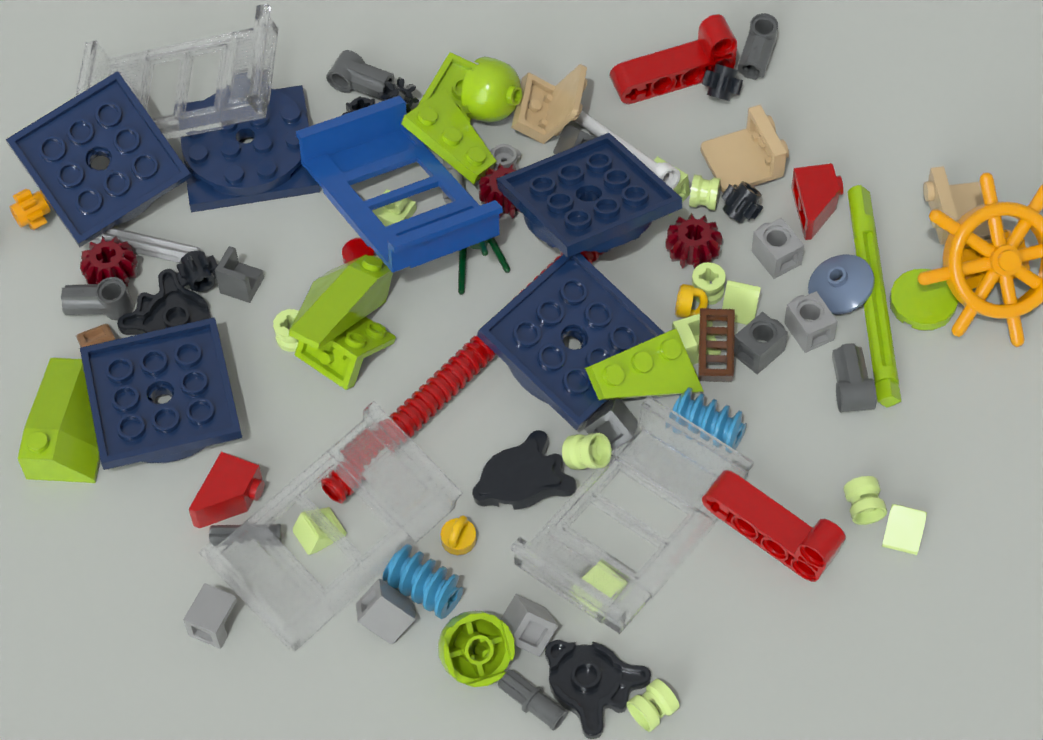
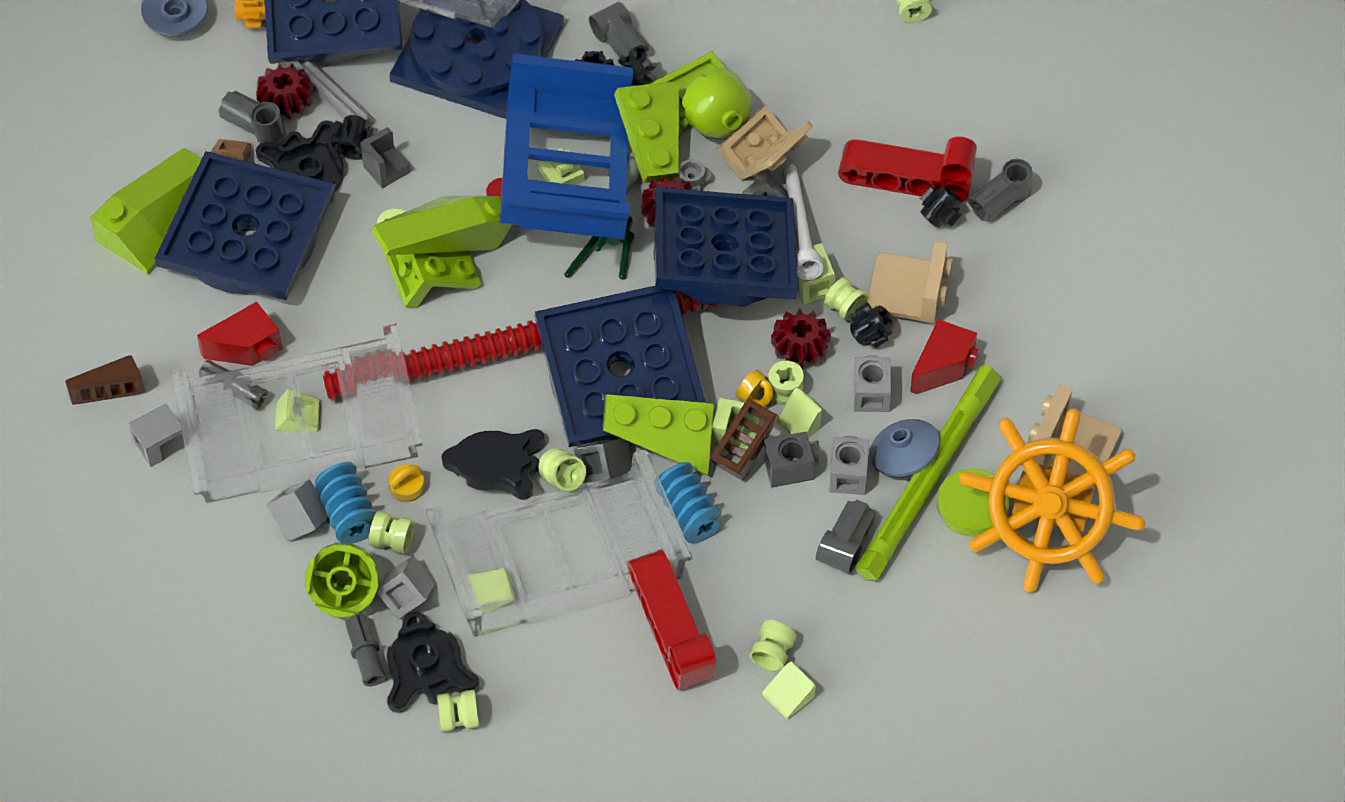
camera: 30 degrees right, 0 degrees up
none -> reddish brown slope [65,355,145,405]
none -> yellowish green wheel [369,511,415,555]

